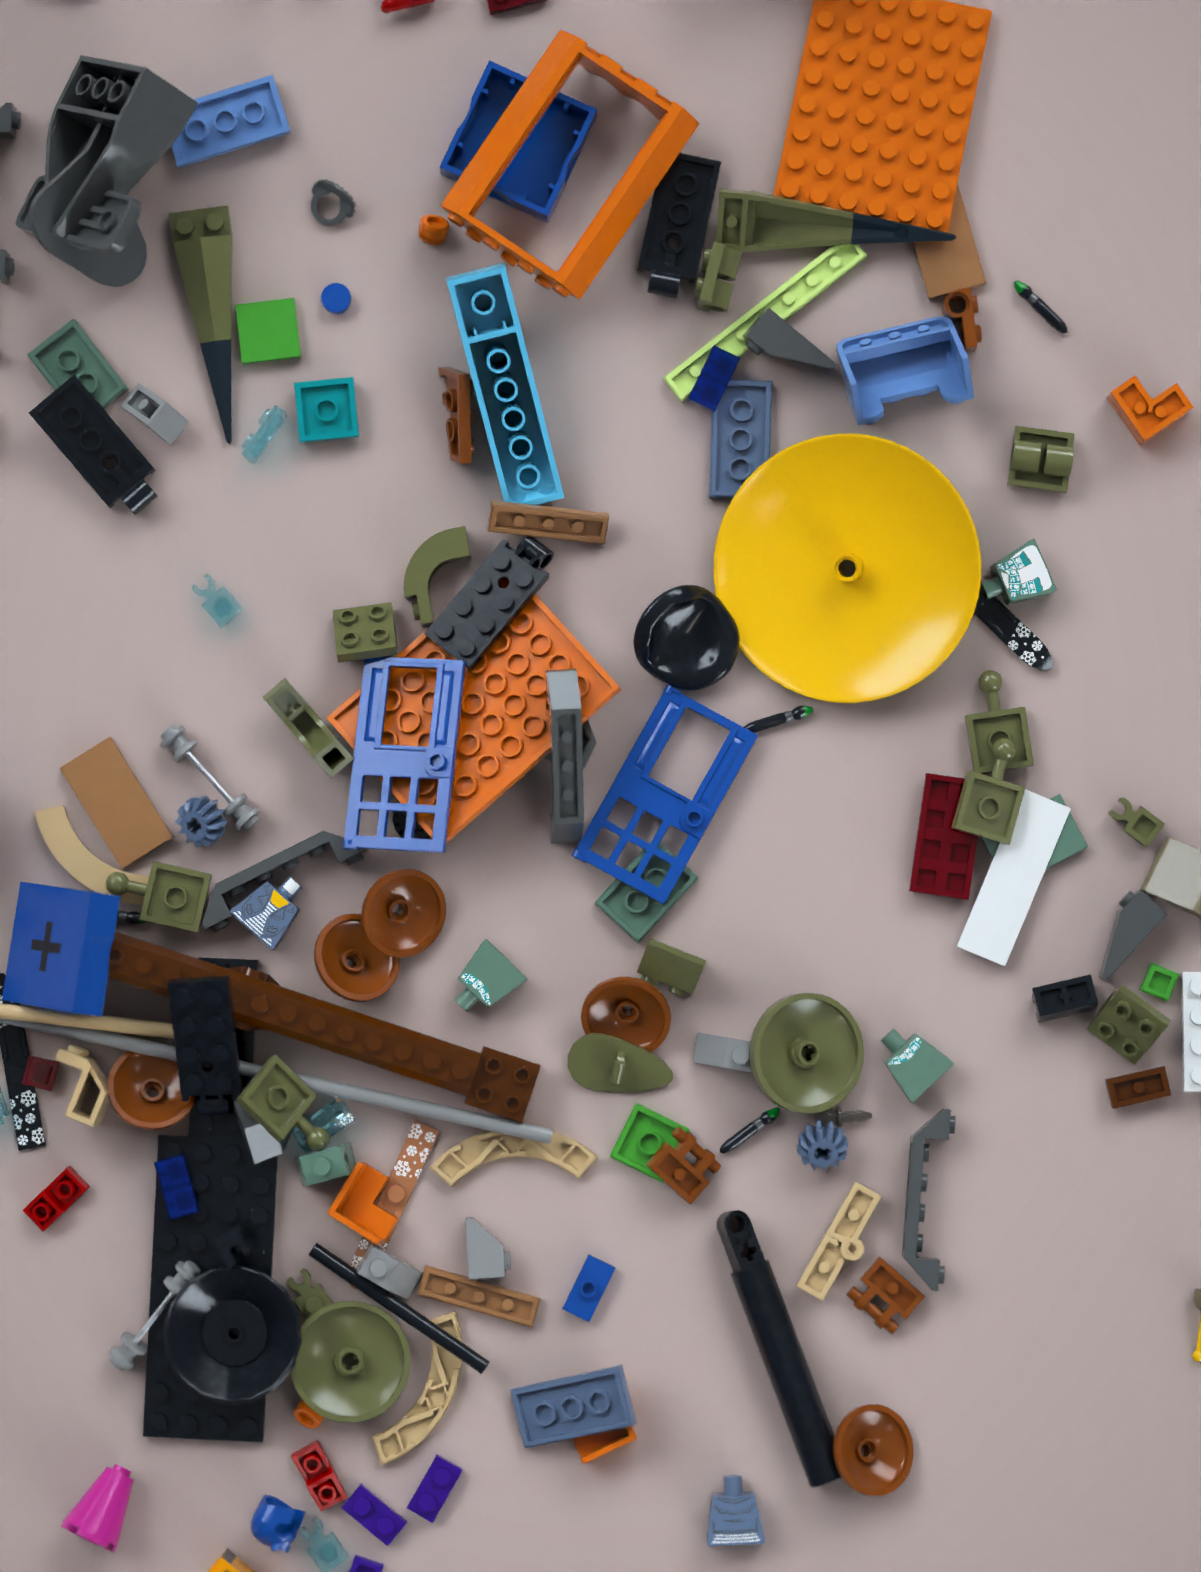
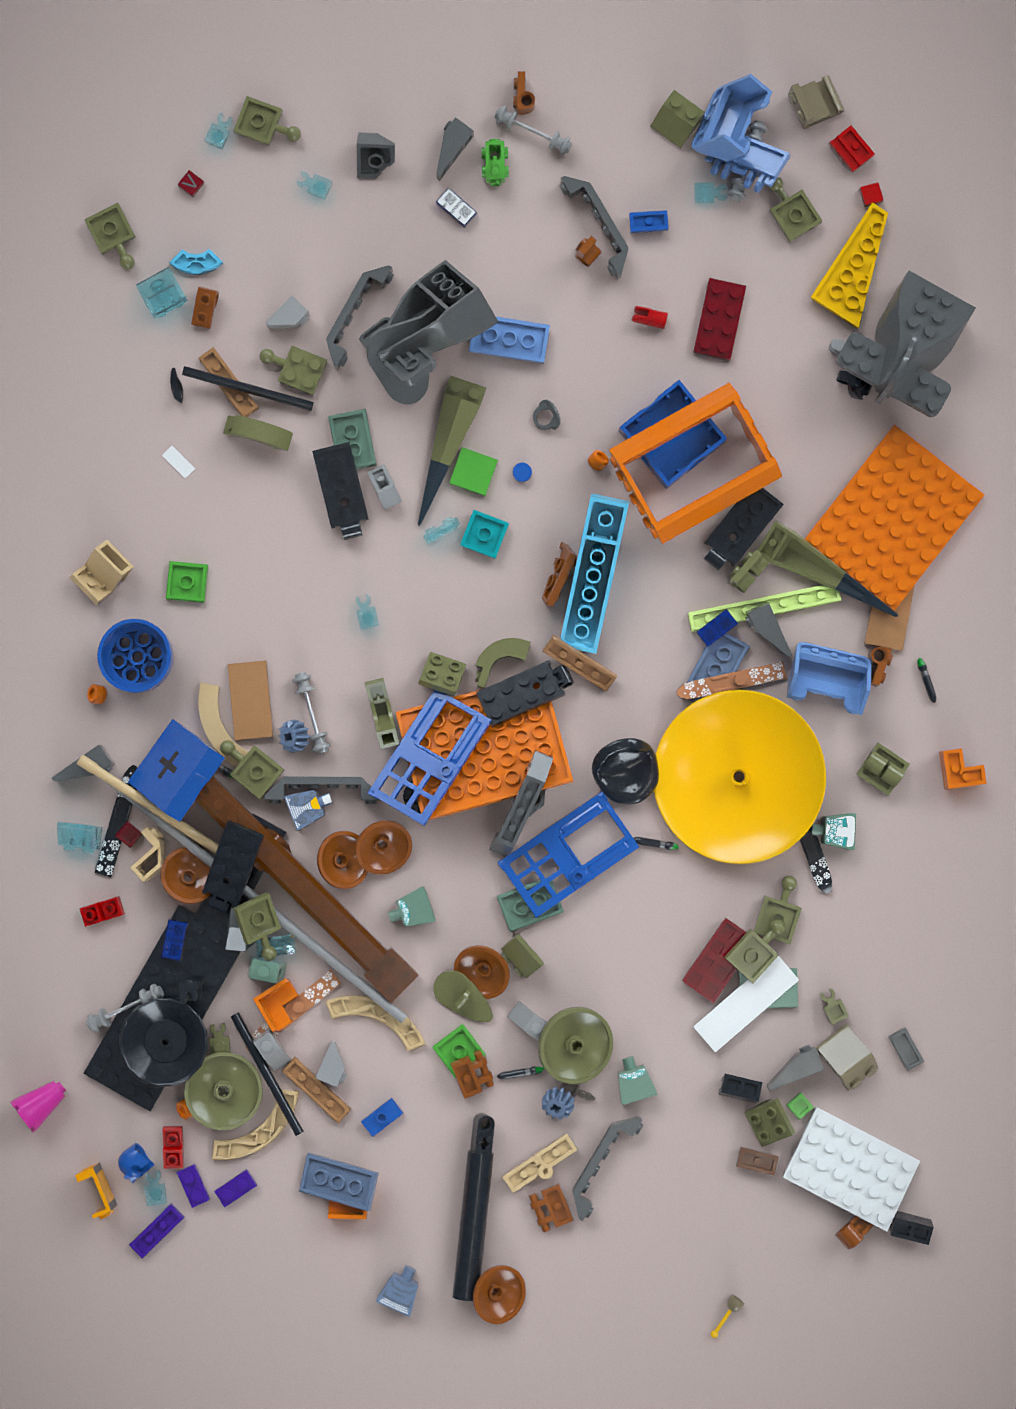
camera: 20 degrees right, 0 degrees up
none -> nougat piece [676,661,787,699]

